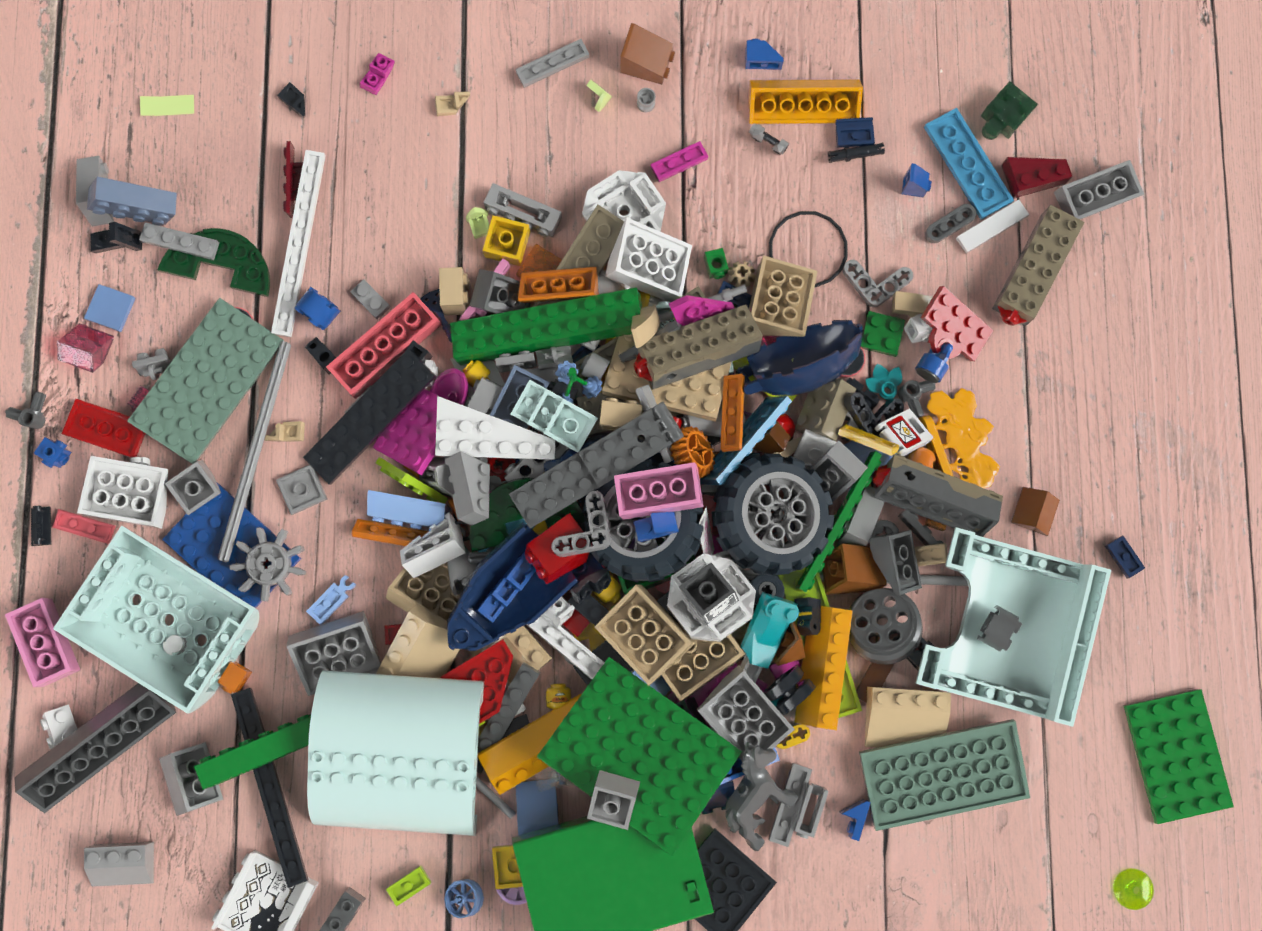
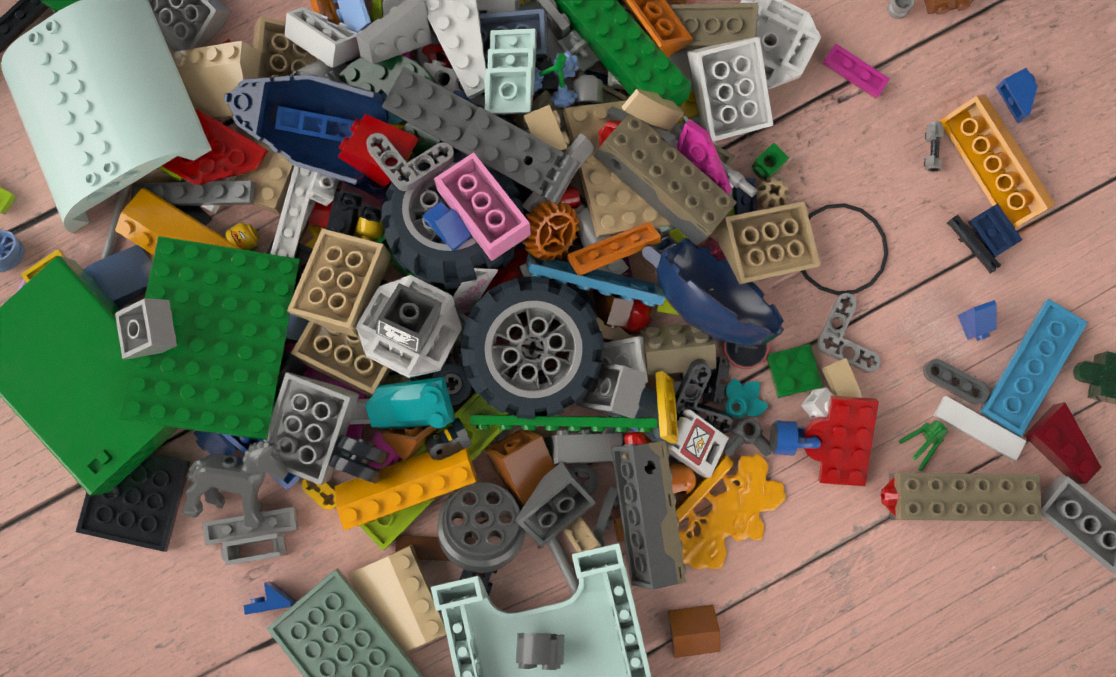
camera: 65 degrees right, 0 degrees up
none -> green plant [899,420,948,472]

